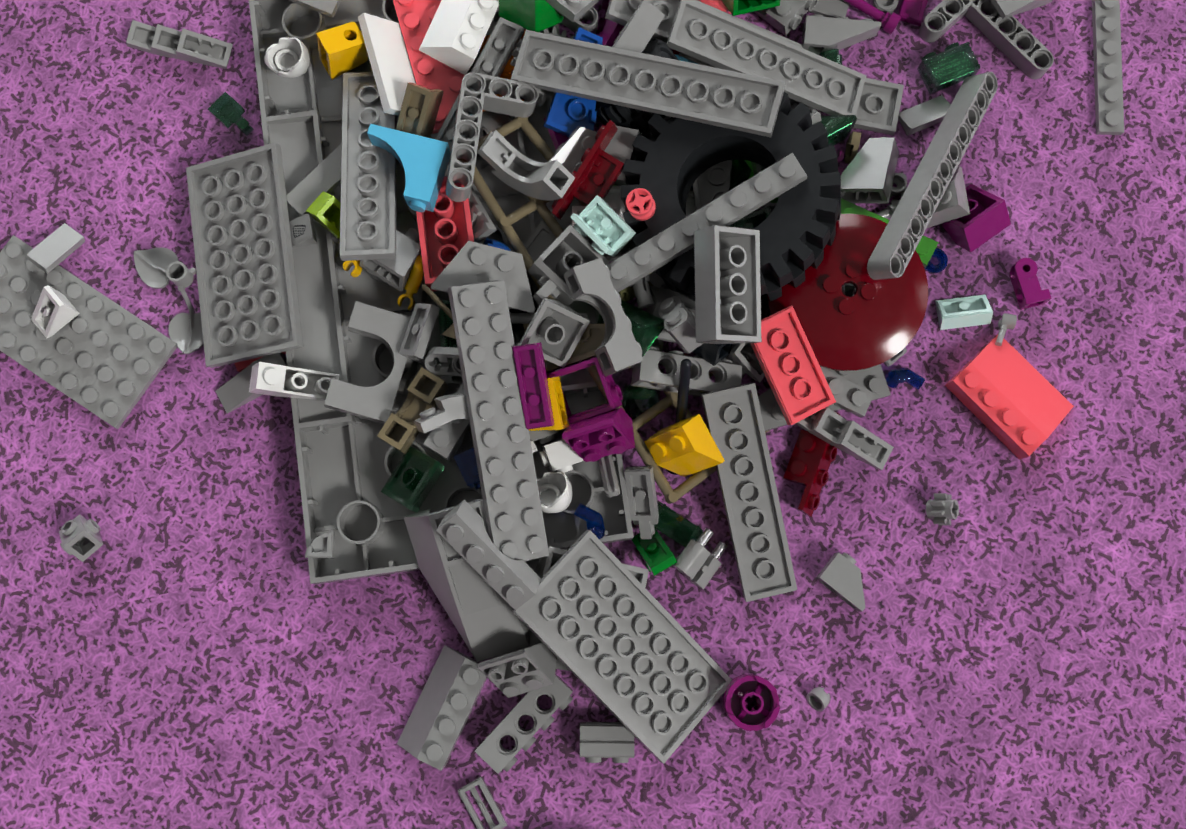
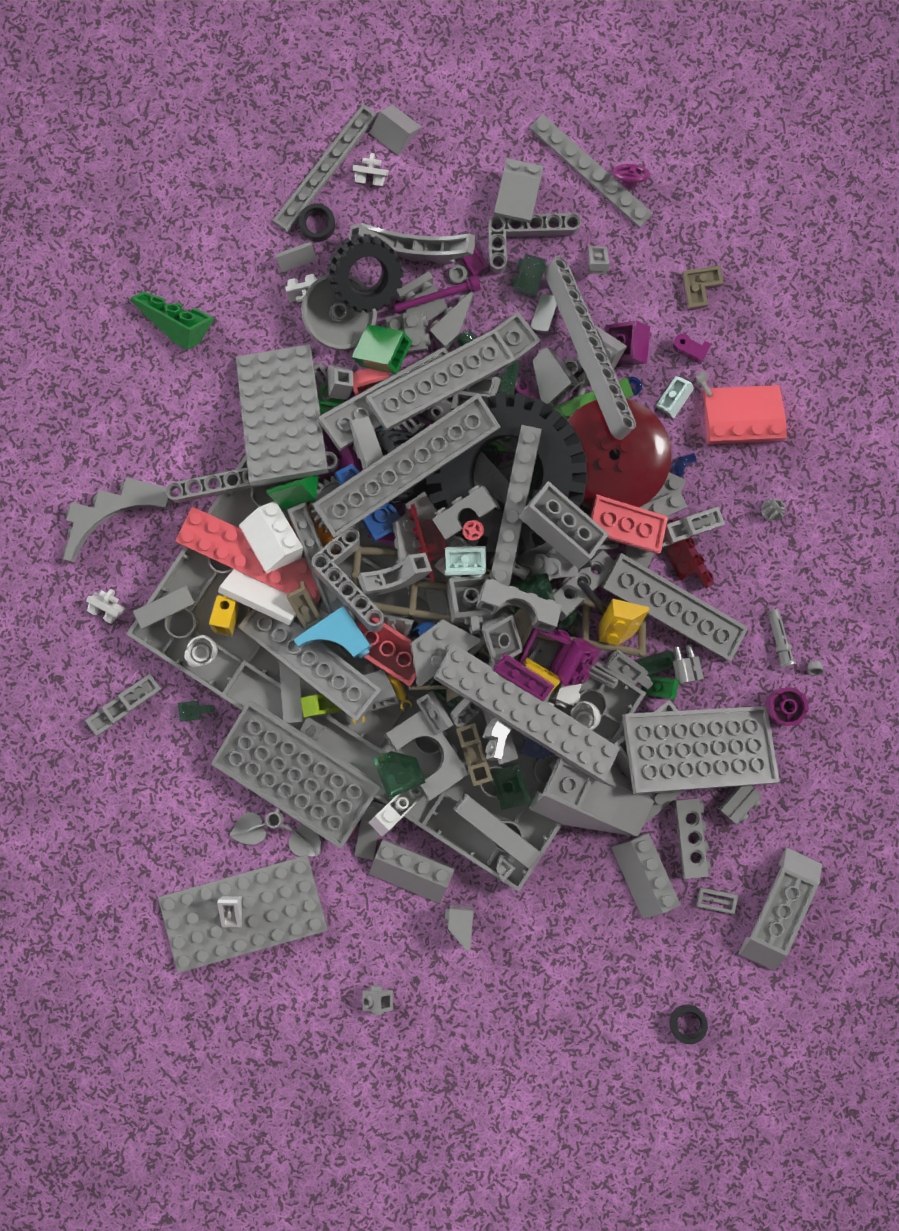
camera: 45 degrees left, 5 degrees up
light grey tile [26,223,85,274] -> none
light grey arch [436,500,541,610] -> none
light grey slope [478,642,557,698] -> none
clear blue arm [574,503,605,540] -> none
light grey slope [816,552,866,612] -> none
dark tan tile [844,131,861,164] -> none
none -> light grey slope [369,838,455,904]
none -> clear green slope [374,751,426,798]
none -> light grey arch [432,485,498,540]
none -> light grey slope [445,904,473,951]
none -> light grey beam [453,793,541,868]
none -> light grey slope [588,246,609,274]
none -> magenta piece [612,164,650,188]
none -> dark tan plate [682,265,724,310]
none -> light grey pin [767,609,797,668]

